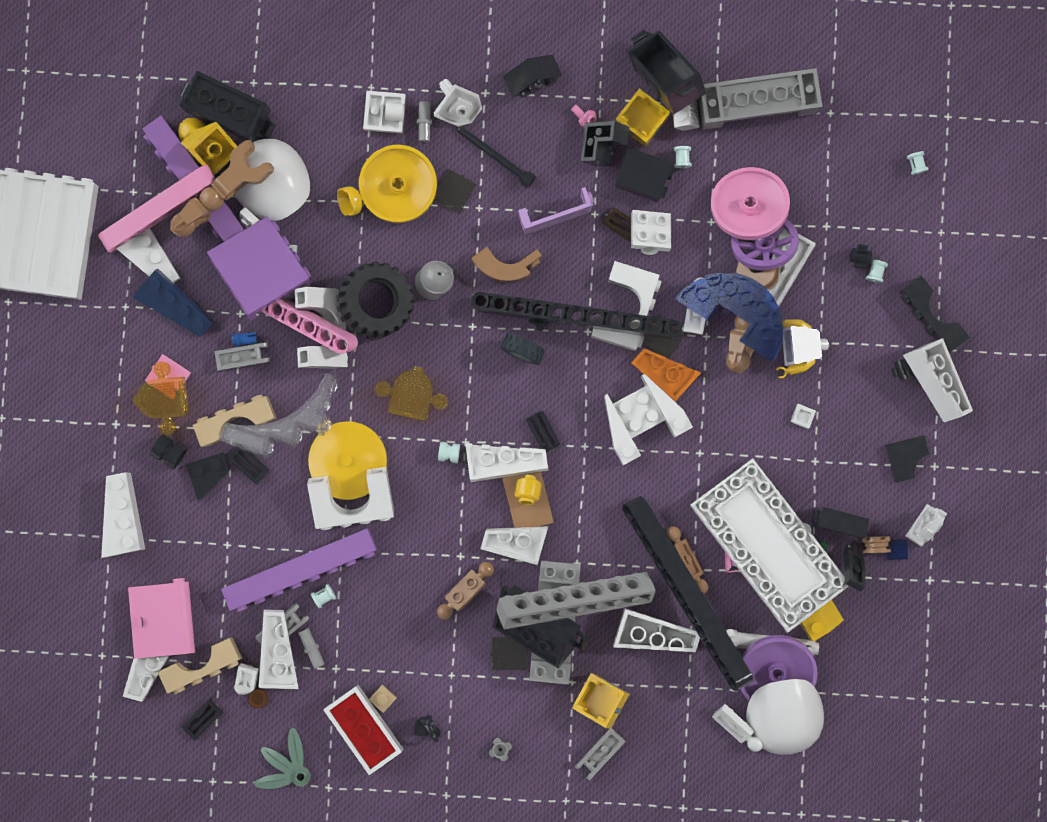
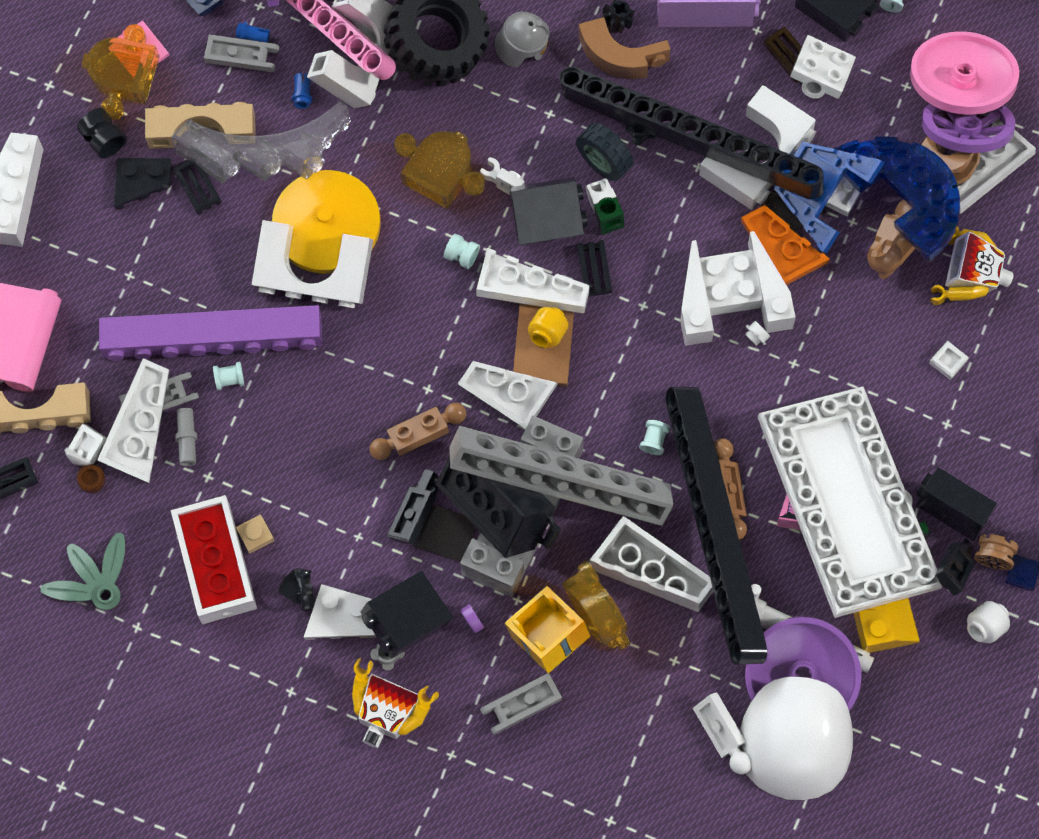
camera: 15 degrees right, 15 degrees down
none -> blue pin [291,73,313,109]
none -> white wing [304,584,377,640]
none -> torso [352,658,439,748]
none -> black brick [360,571,453,659]
none -> black hinge [387,469,439,546]
none -> medium lavender tile [461,604,485,633]
none -> white plate [480,157,525,196]
none -> black brick [509,177,587,245]
none -> clear yellow piece [562,561,631,651]
none -> dark green leg [585,178,624,235]
none -> black gear [602,0,635,34]
none -> light aqua bush [639,420,670,455]
none -> white plate [745,321,770,346]
none -> blue wing [774,142,884,253]
none -> white head [967,601,1010,644]

